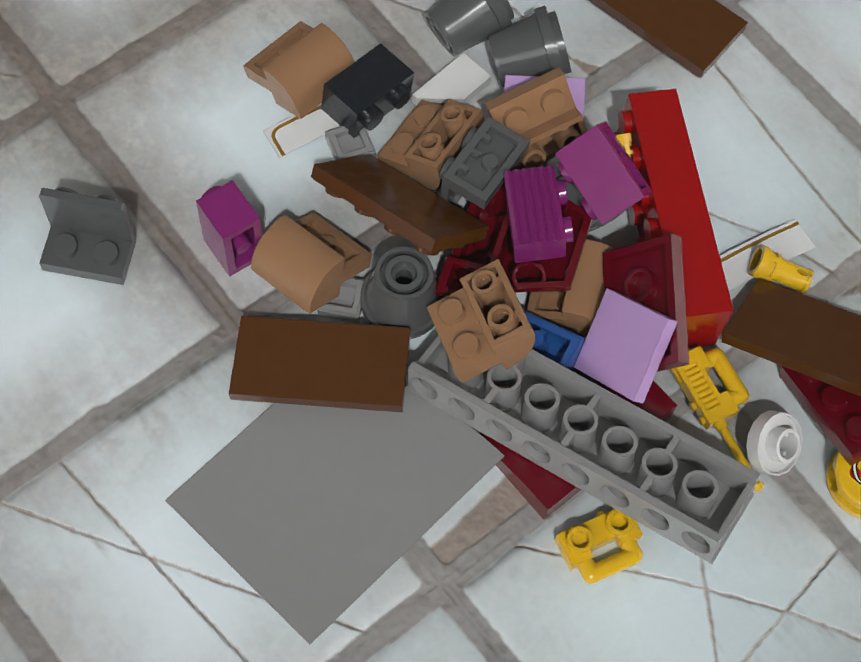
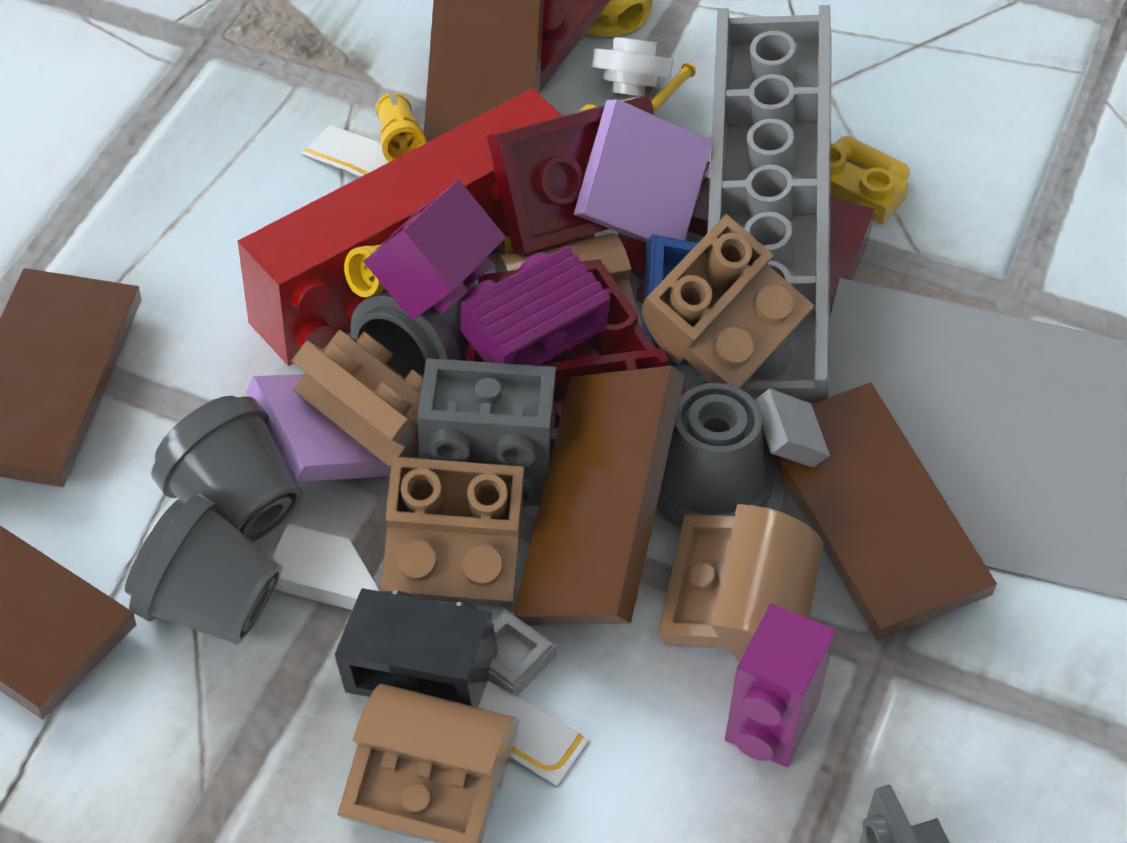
camera: 115 degrees left, 15 degrees down
none -> light grey tile [755,389,830,467]

